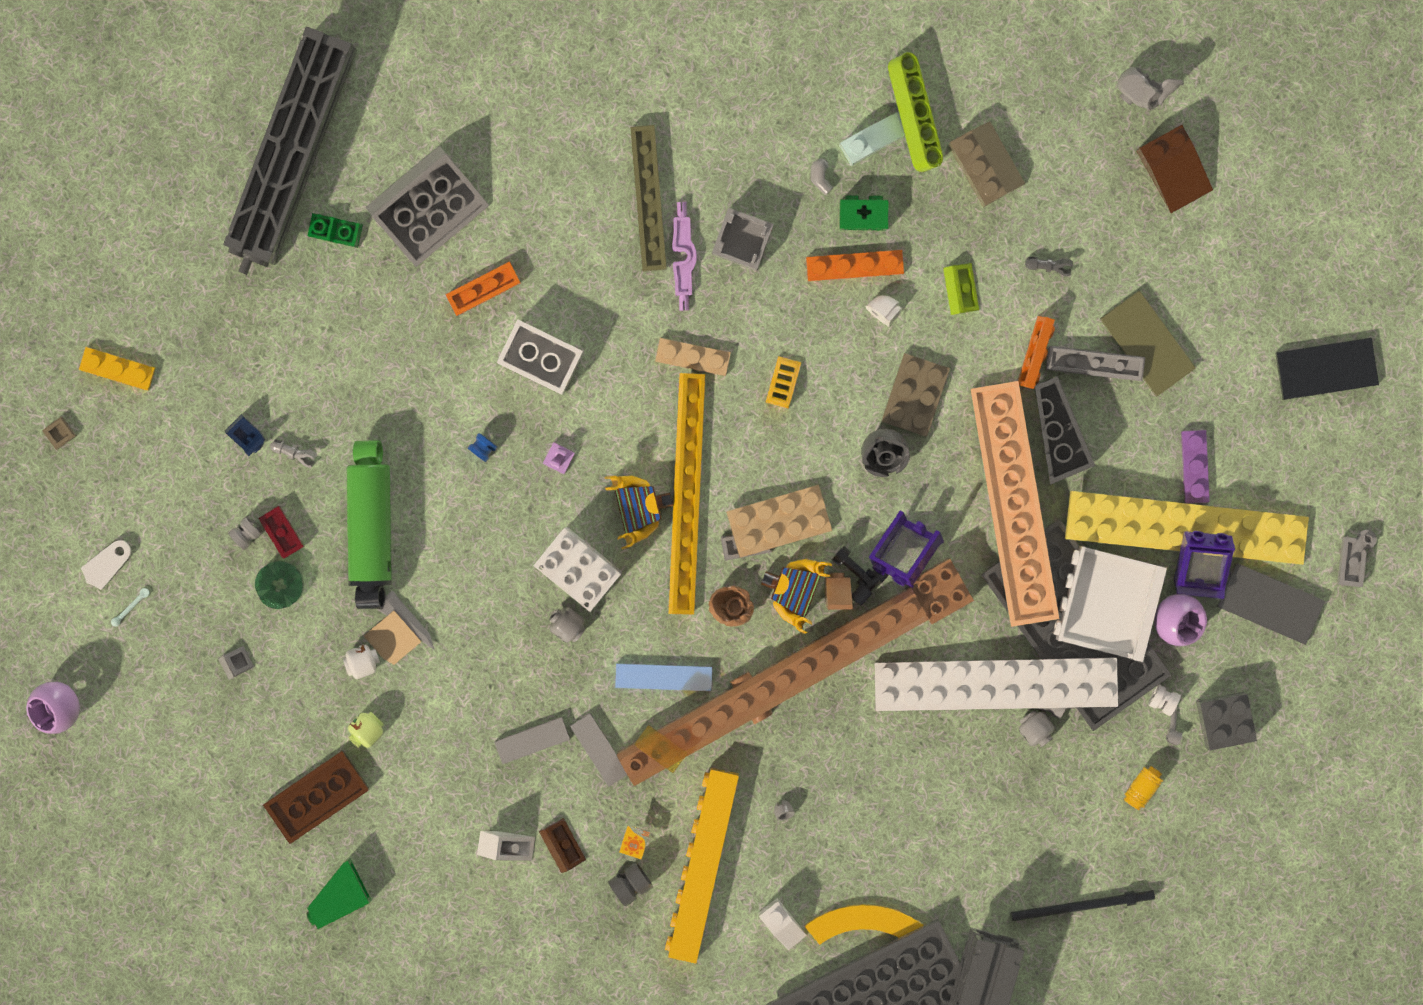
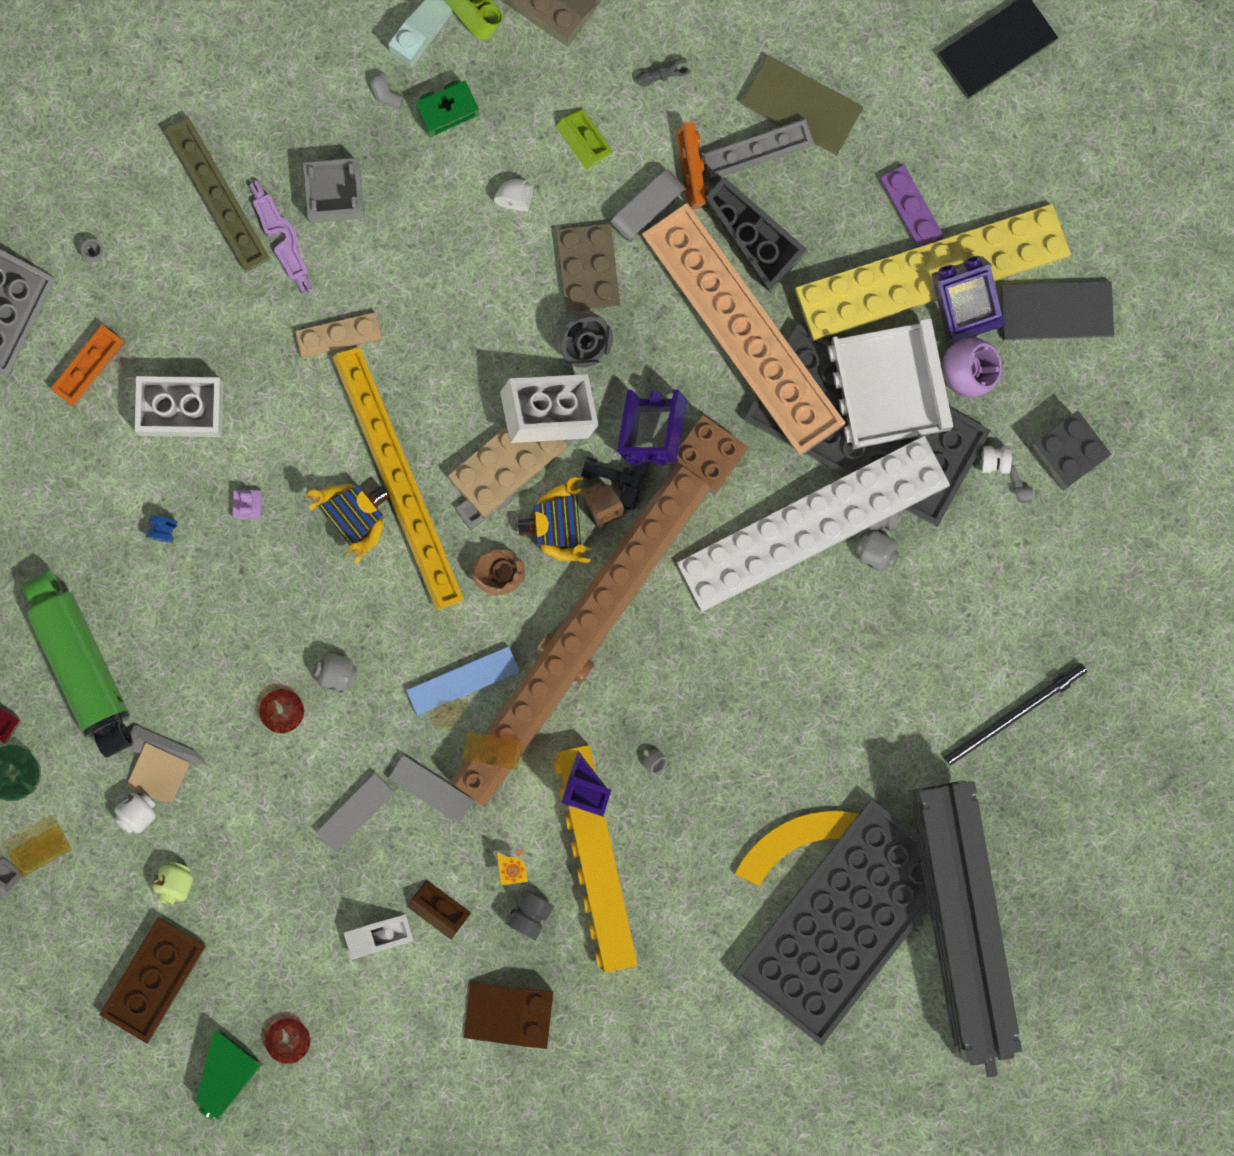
camera: 25 degrees left, 5 degrees down
white container [533,527,622,612] -> none
white slope [758,898,807,950] -> none
yellow slope [766,356,801,409] -> none
orange plate [806,250,904,282] -> none
yellow head [1124,766,1164,810] -> none
light grey hinge [1337,530,1377,587] -> none
none -> clear yellow plate [8,825,73,877]
none -> light grey hinge [81,239,103,263]
none -> clear red gear [259,689,304,734]
none -> clear red gear [265,1018,311,1064]
none -> reddish brown slope [464,982,554,1049]
none -> white brick [500,374,599,443]
none -> dark purple slope [561,751,611,817]
none -> light grey beam [610,169,687,243]

